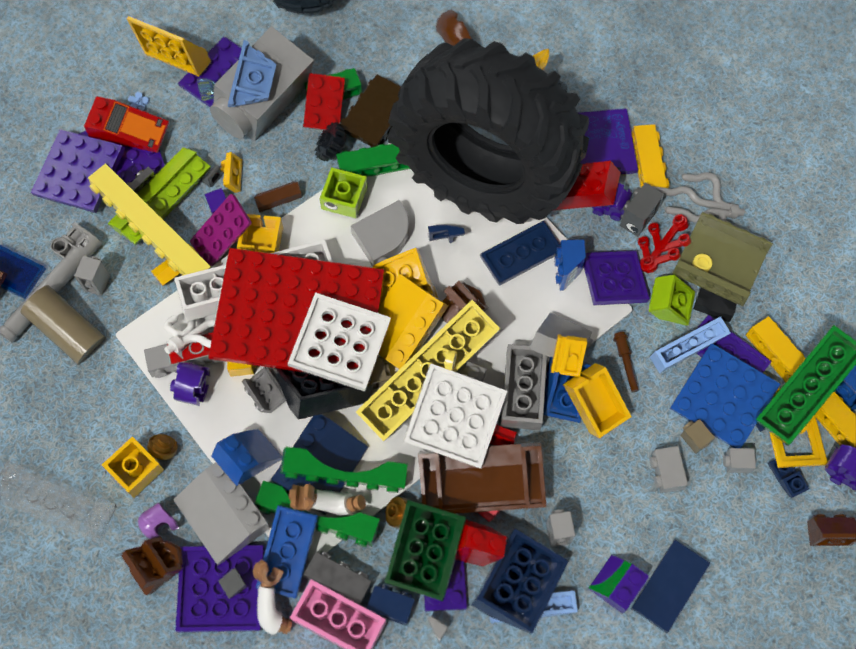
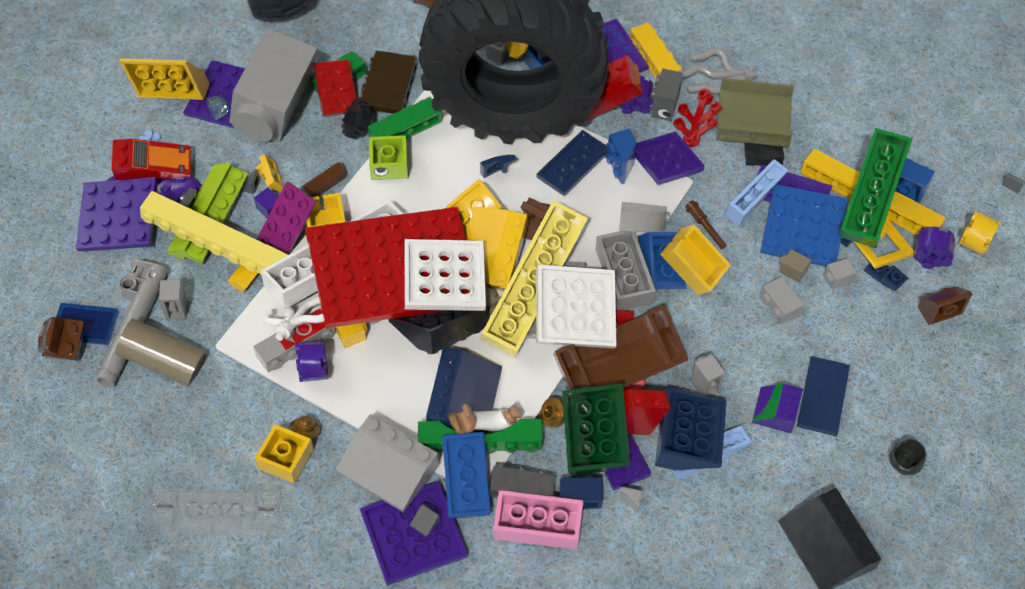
camera: 20 degrees left, 10 degrees down
reddish brown piece [121,537,183,595] -> none
medium lavender helmet [138,502,179,539] -> none
blue slope [211,429,282,486] -> none
medium blue wing [228,40,277,107] -> none
flat silver bracket [242,367,286,413] -> none
piece [253,560,292,635] -> none
green arch [280,446,408,493] -> none
light grey brick [351,200,409,266] -> none
light yellow tile [444,350,457,371] -> none
yellow plate [551,334,587,377] -> none
lime slope [649,275,695,326] -> none
light yellow tile [692,254,713,272] -> none

